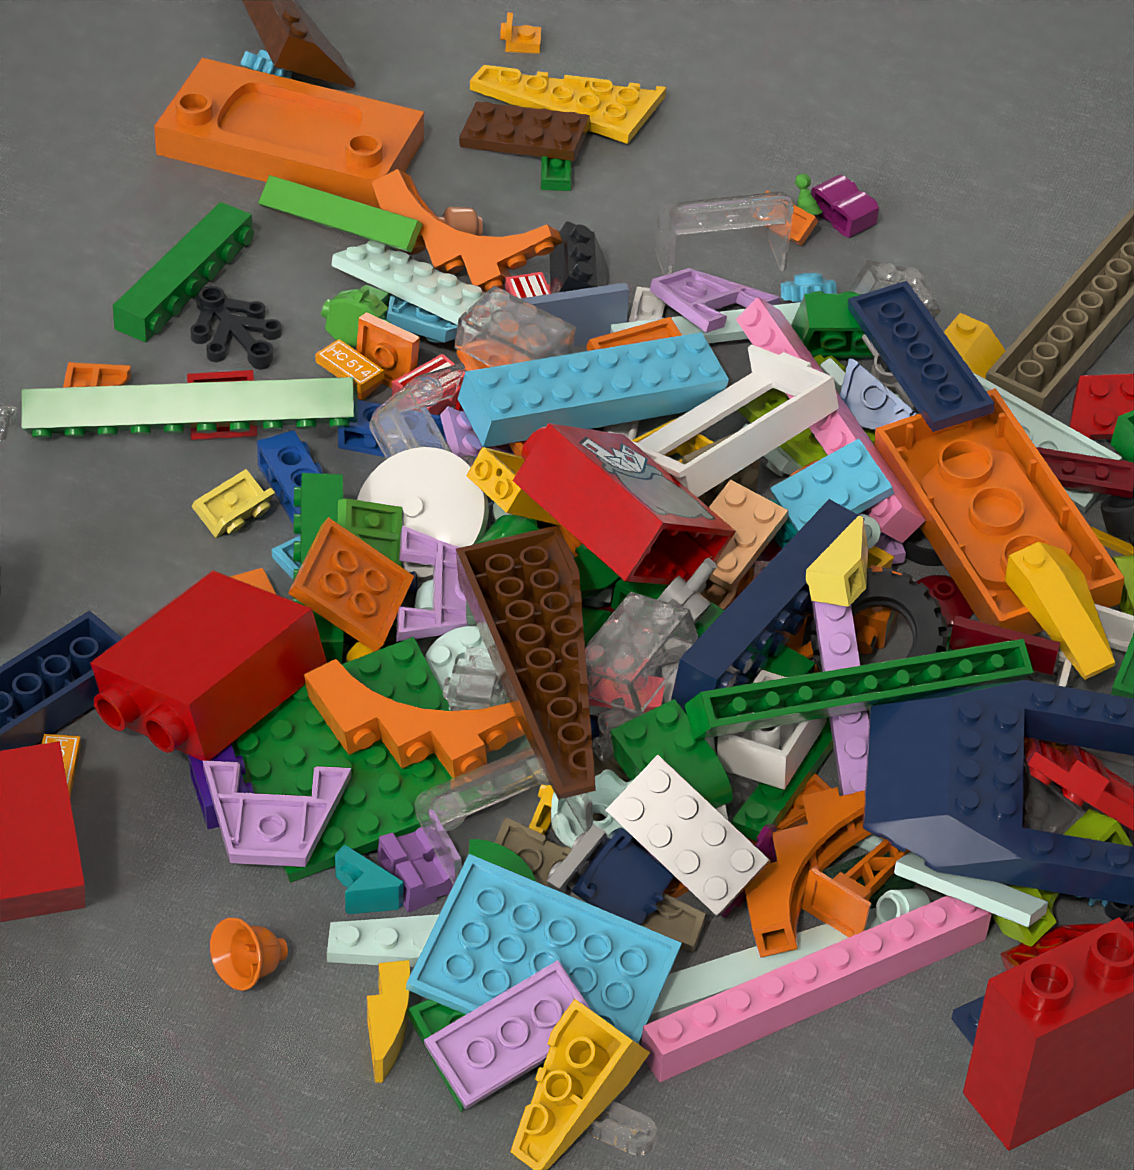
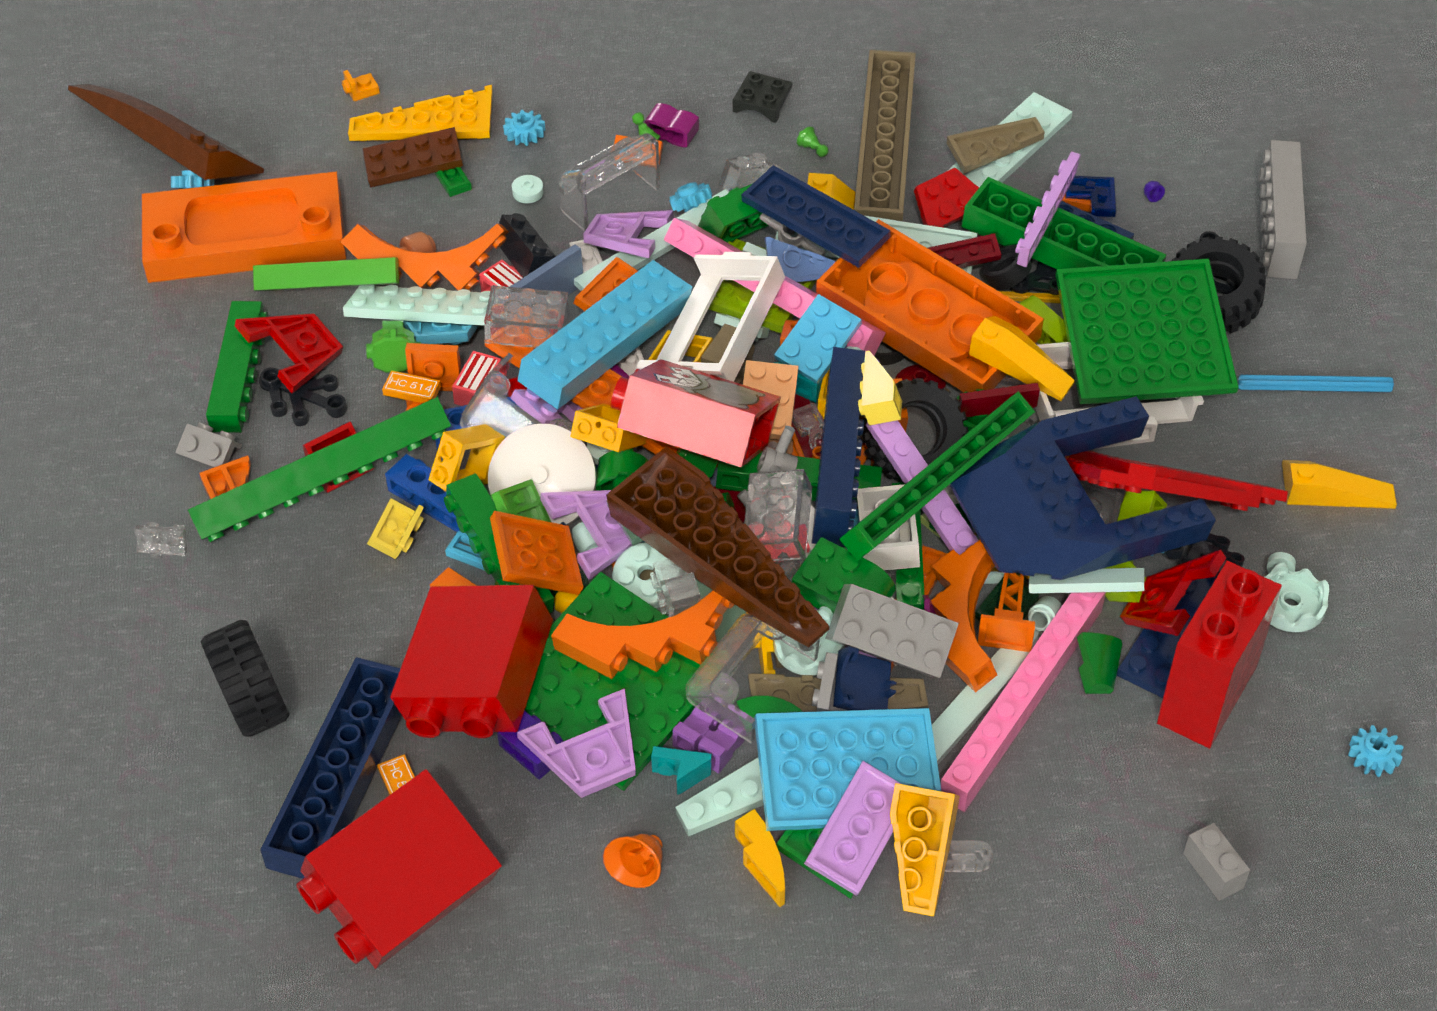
camera: 25 degrees left, 5 degrees up
none -> light grey bracket [175,422,242,467]
none -> red wing [235,313,343,393]
none -> yellow window [428,424,505,491]
none -> medium azure gear [503,110,545,146]
none -> light aqua wheel [512,175,544,203]
none -> pearl dark grey piece [733,71,792,123]
none -> bright green piece [797,126,829,157]
none -> green slope [1077,632,1123,694]

